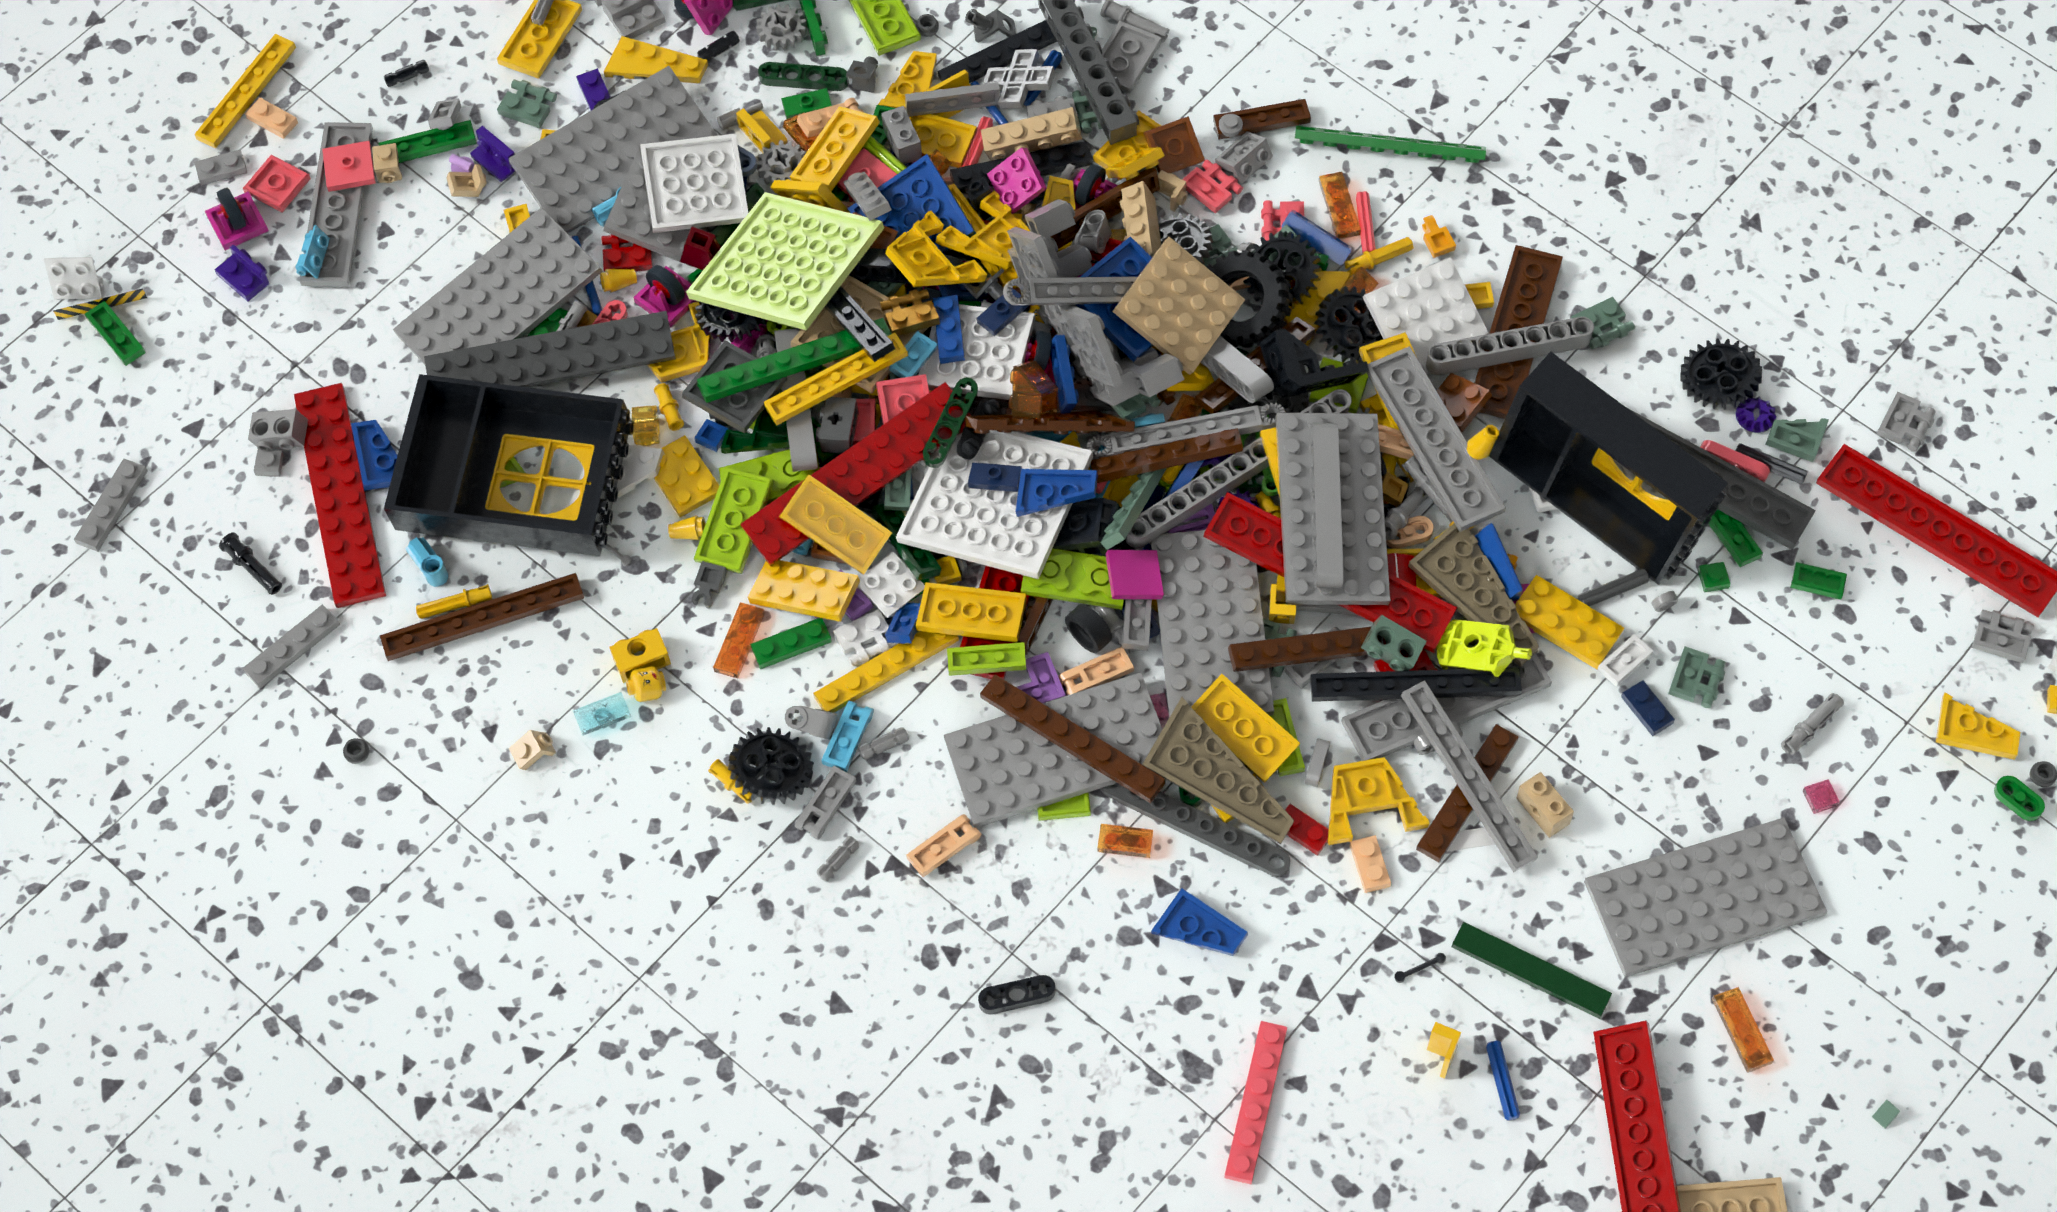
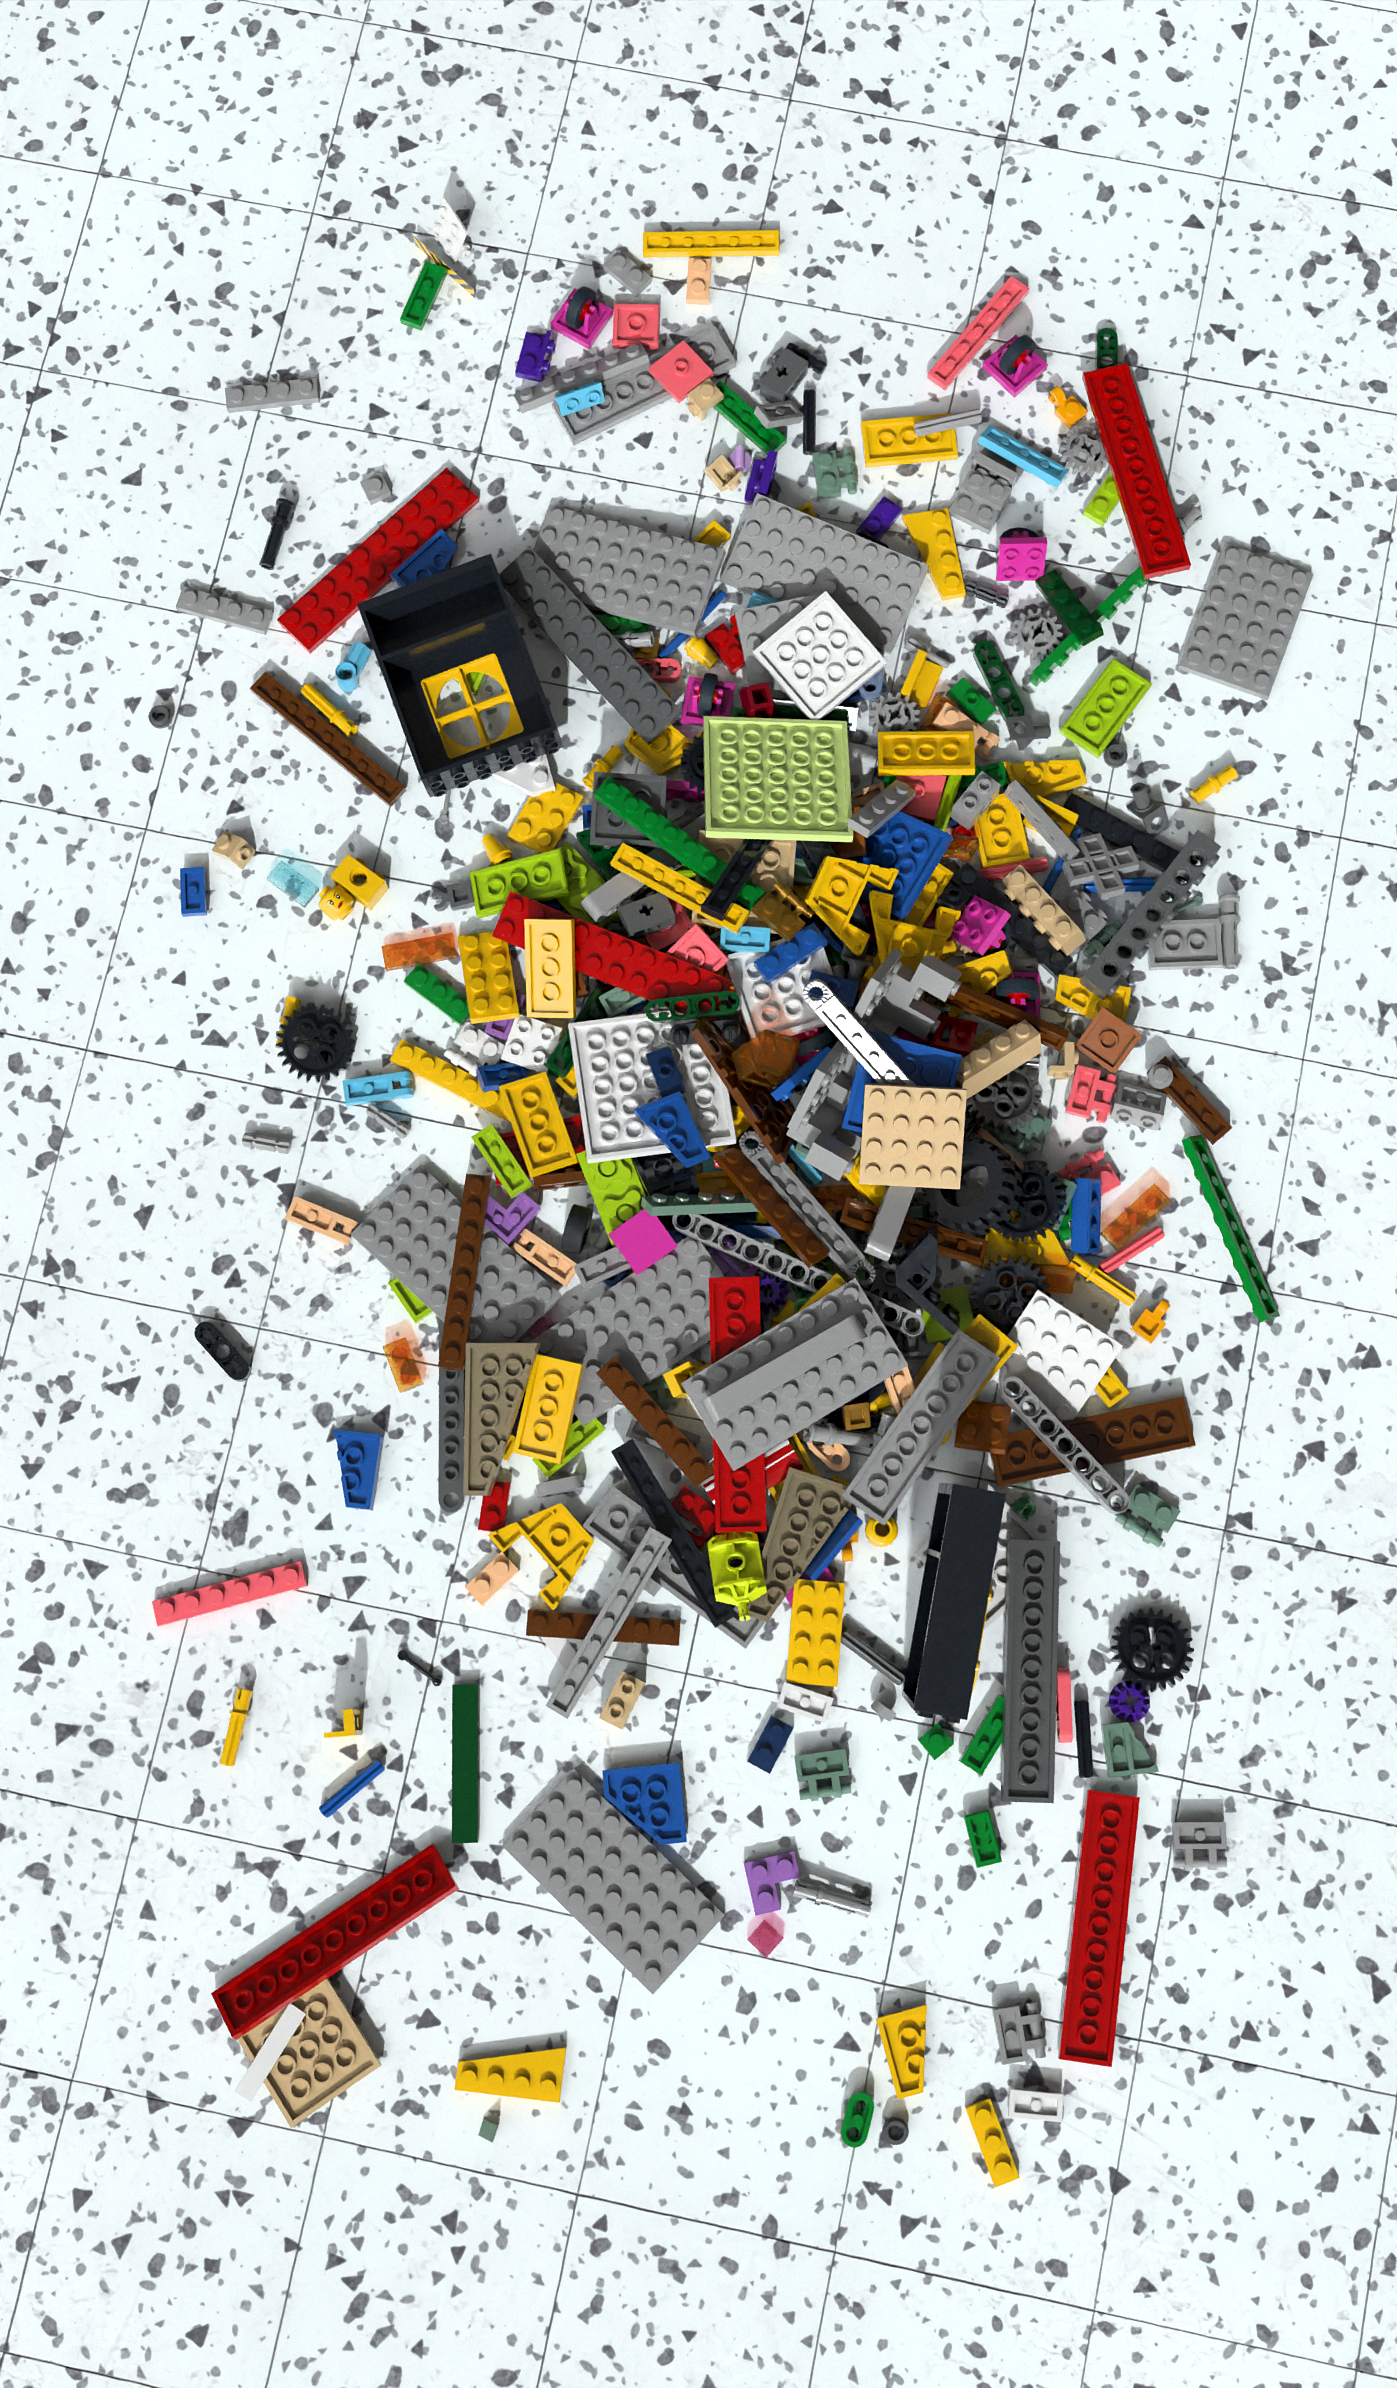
camera: 60 degrees right, 15 degrees up
light grey brick [248,409,308,451] -> none
clear yellow brick [632,405,660,446] -> none
yellow wing [770,179,850,213] -> none
light grey piece [784,706,838,740] -> none
light grey plate [795,765,856,840] -> none
light grey piece [1075,210,1112,254] -> none
yellow plate [1105,147,1165,180] -> none
sand green brick [1361,615,1426,671] -> none
yellow cone [1467,425,1499,460] -> none
clear orange plate [1712,987,1774,1073] -> none
none -> blue plate [180,867,207,917]
none -> yellow axle [220,1688,253,1767]
none -> yellow wing [454,2047,567,2103]
none -> light grey plate [513,343,650,414]
none -> blue plate [602,1763,687,1845]
none -> medium lavender plate [744,1851,800,1916]
none -> dark grey brick [758,348,808,403]
none -> black axle [803,389,816,455]
none -> yellow head [864,1517,898,1548]

